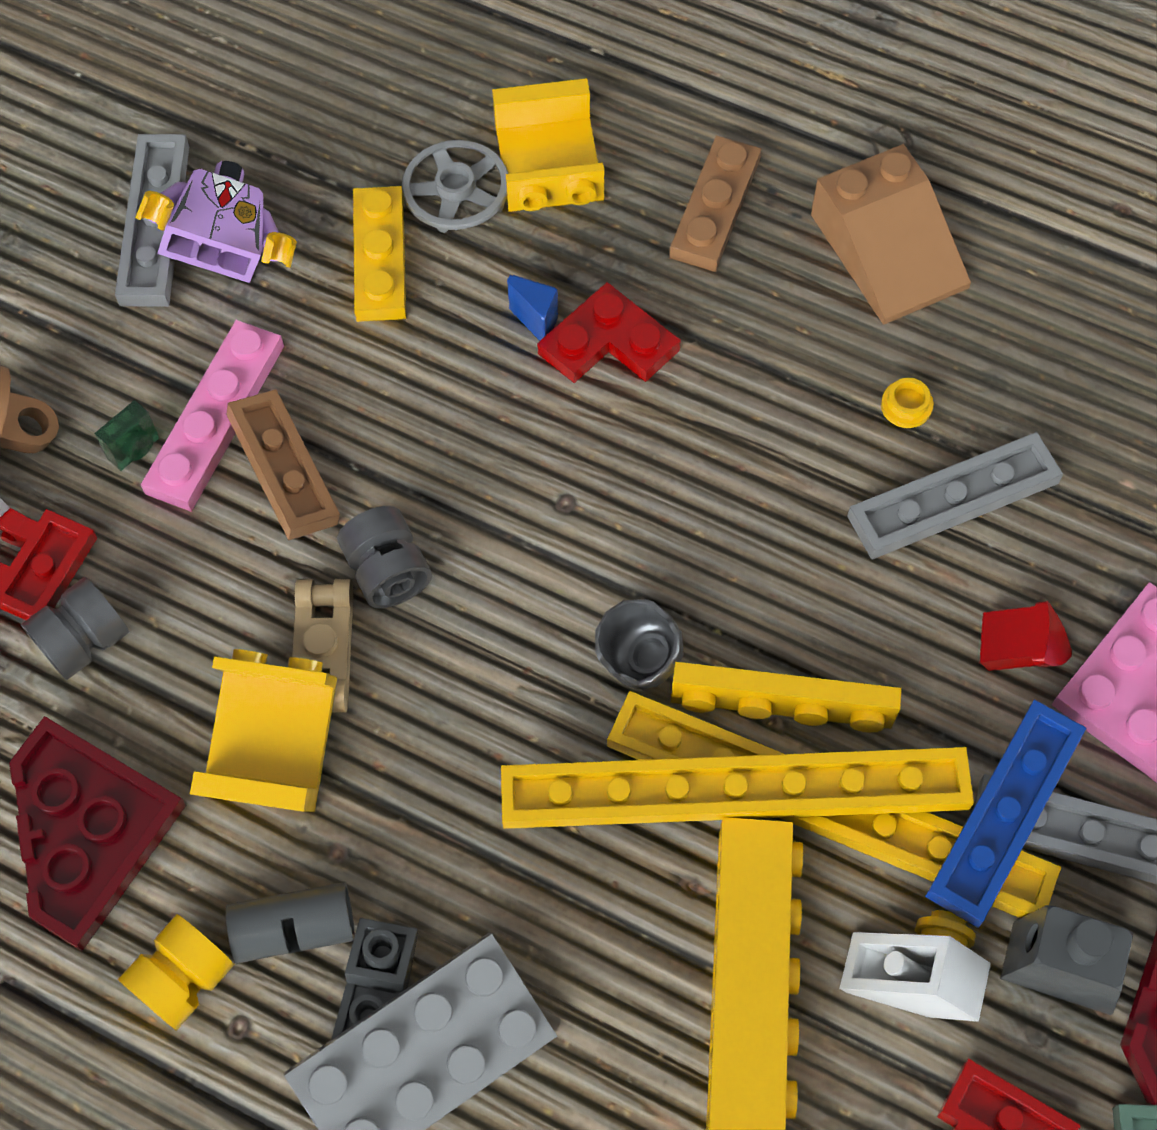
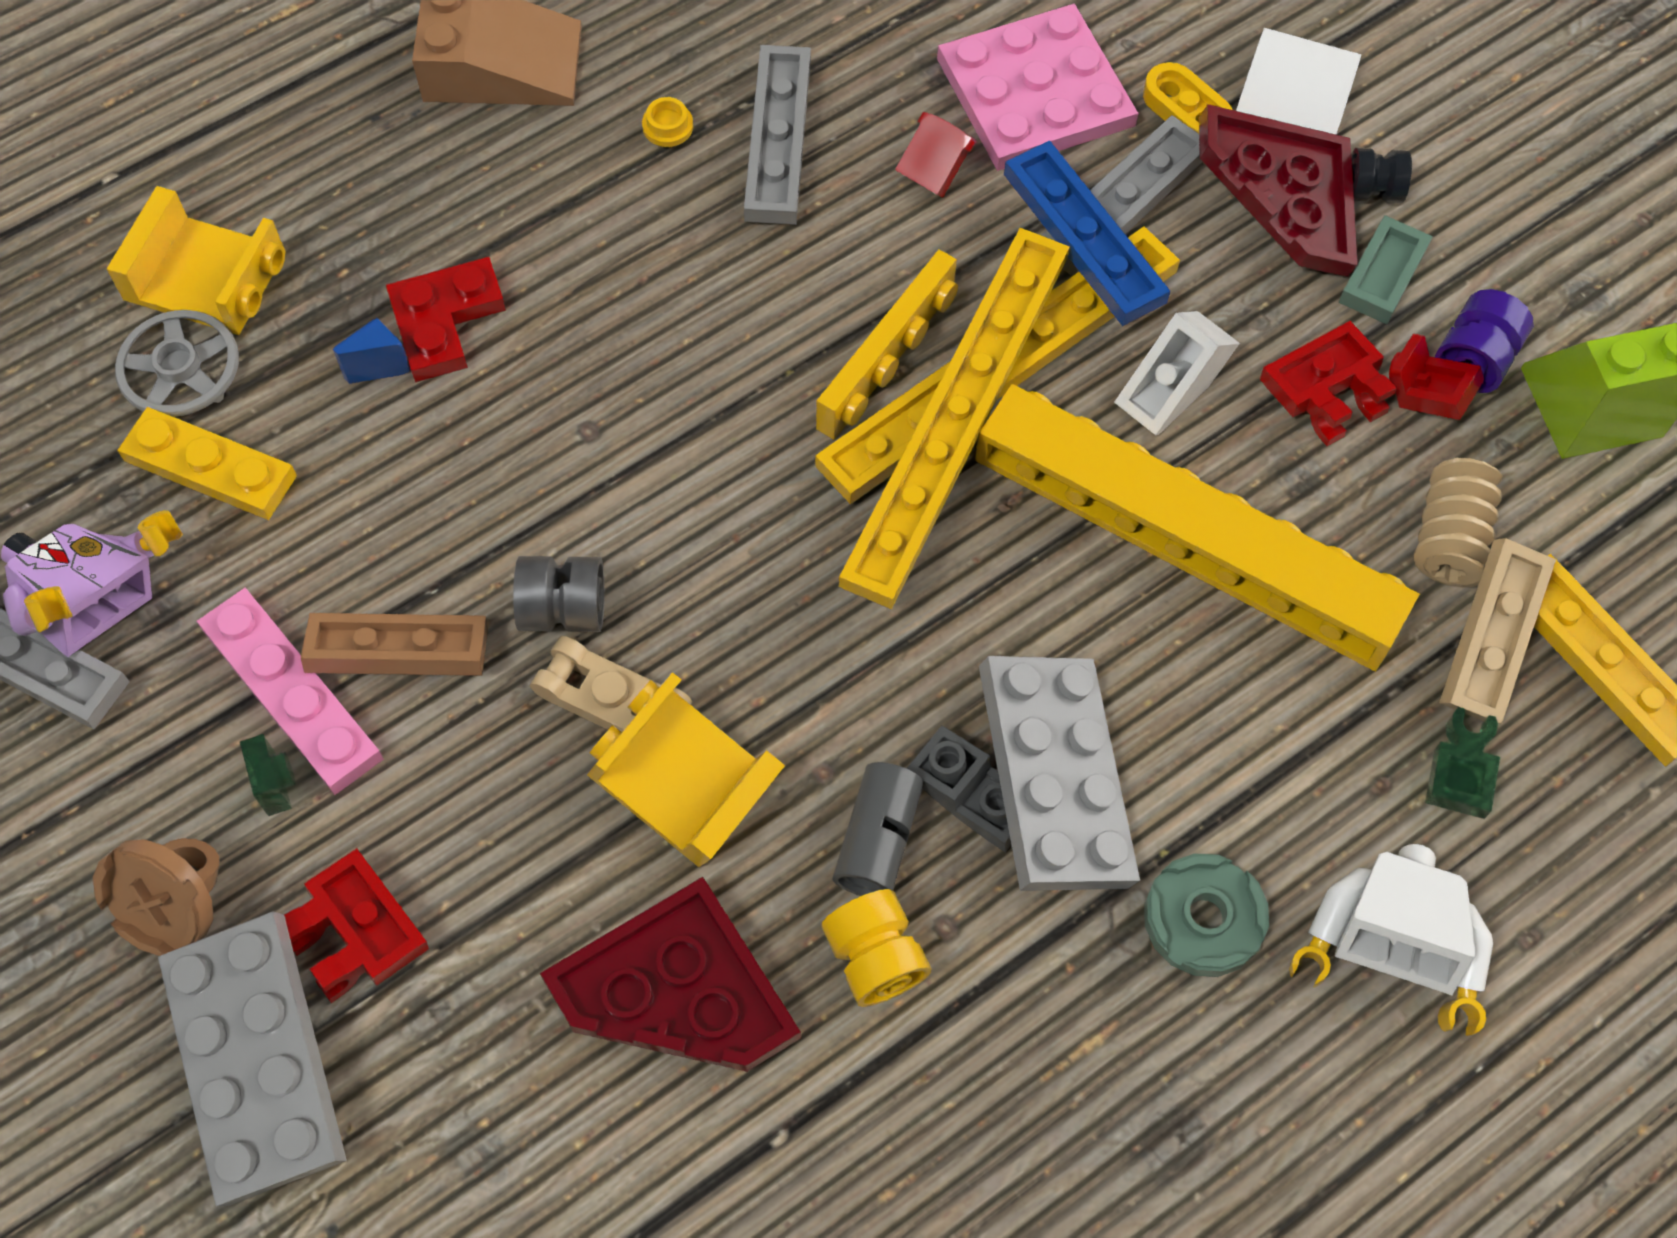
camera: 65 degrees left, 0 degrees up
flat silver wheel [21,577,130,680] -> none
flat silver hair [595,599,684,689] -> none
medium nougat plate [669,135,762,272] -> none
yellow plate [915,910,976,948] -> none
dark grey torso [1000,905,1133,1015] -> none

